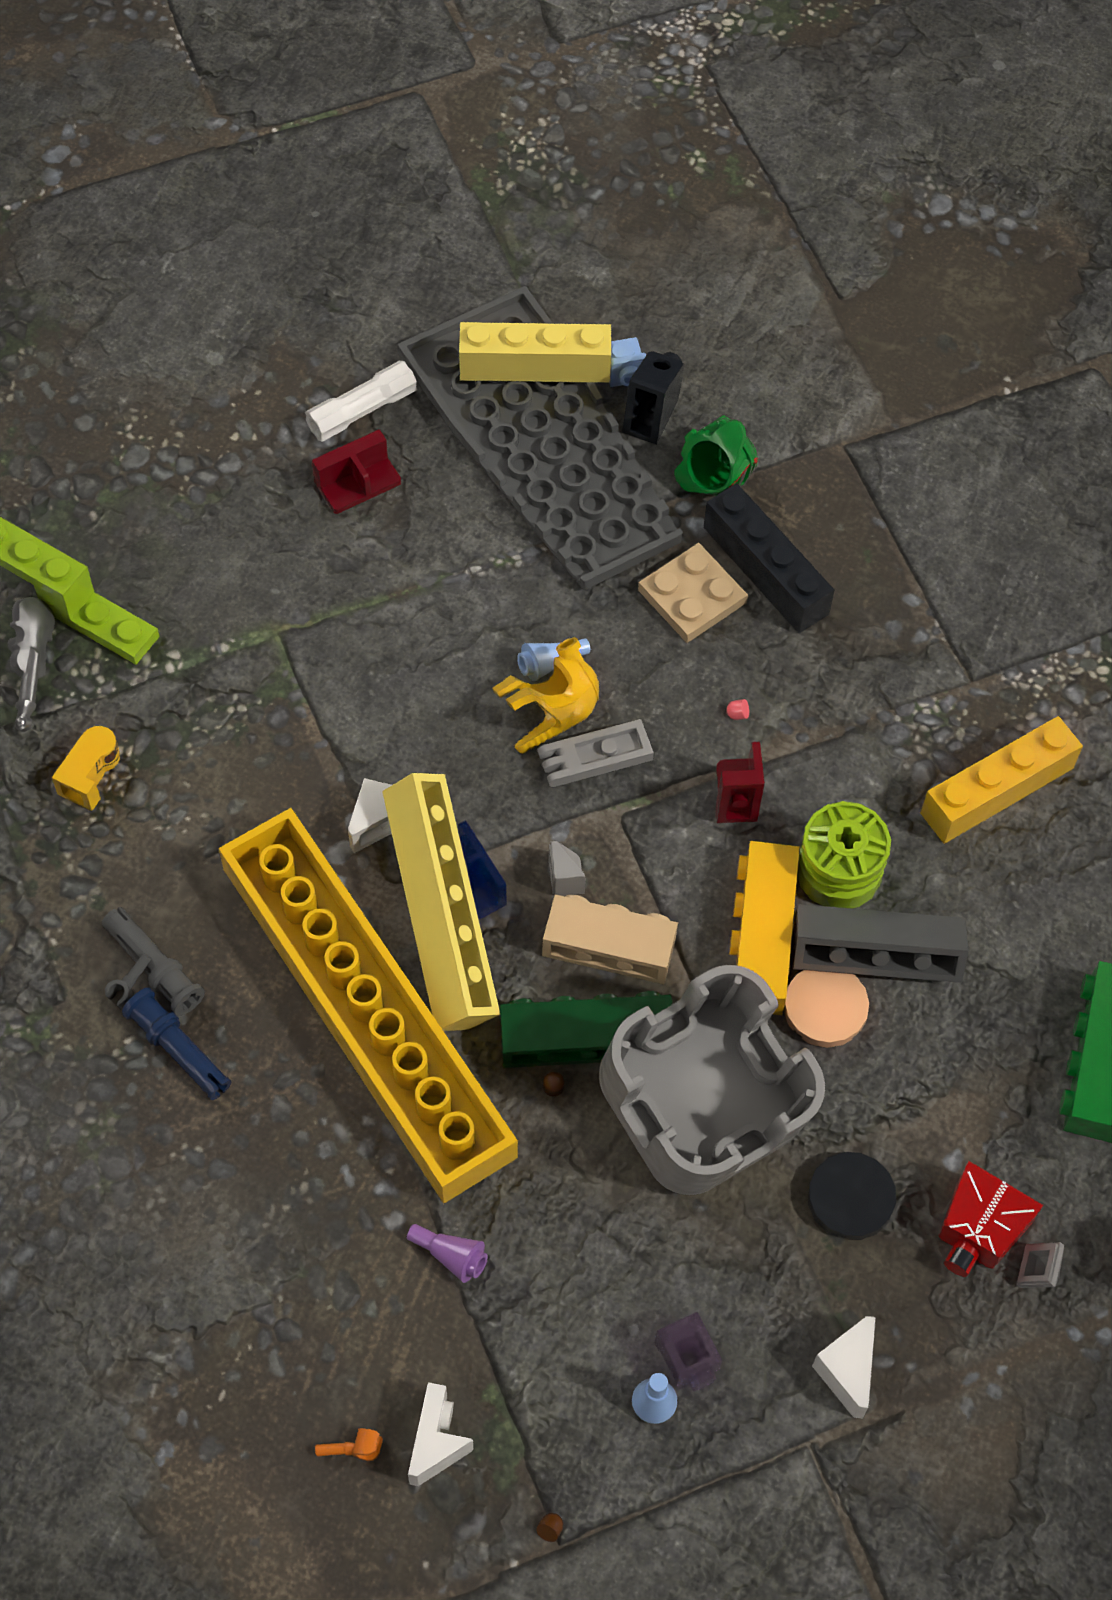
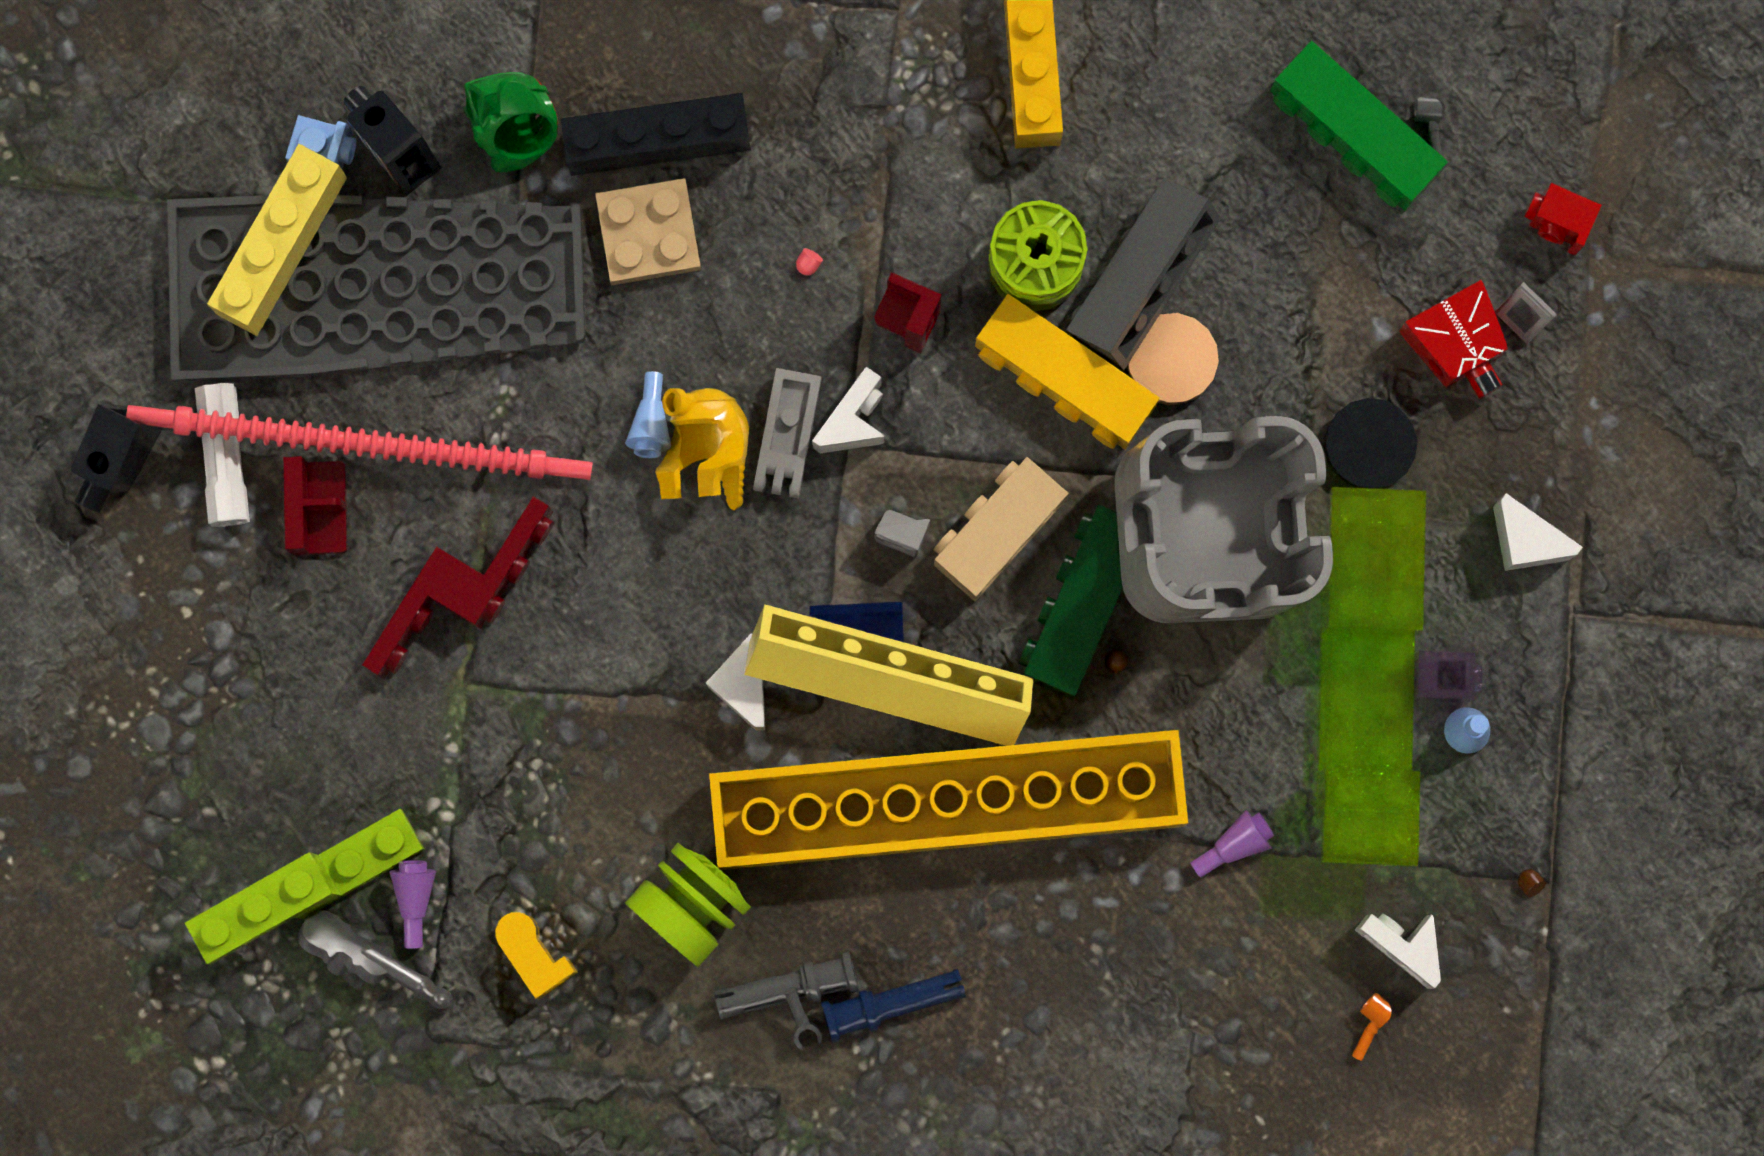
camera: 60 degrees left, 20 degrees up
none -> black torso [71,404,163,513]
none -> coral hose [126,405,593,480]
none -> dark red bracket [362,496,554,679]
none -> medium lavender cone [389,860,436,948]
none -> lime wheel [625,843,751,968]
none -> white slope [812,367,884,454]
none -> clear neon green bracket [1316,487,1426,867]

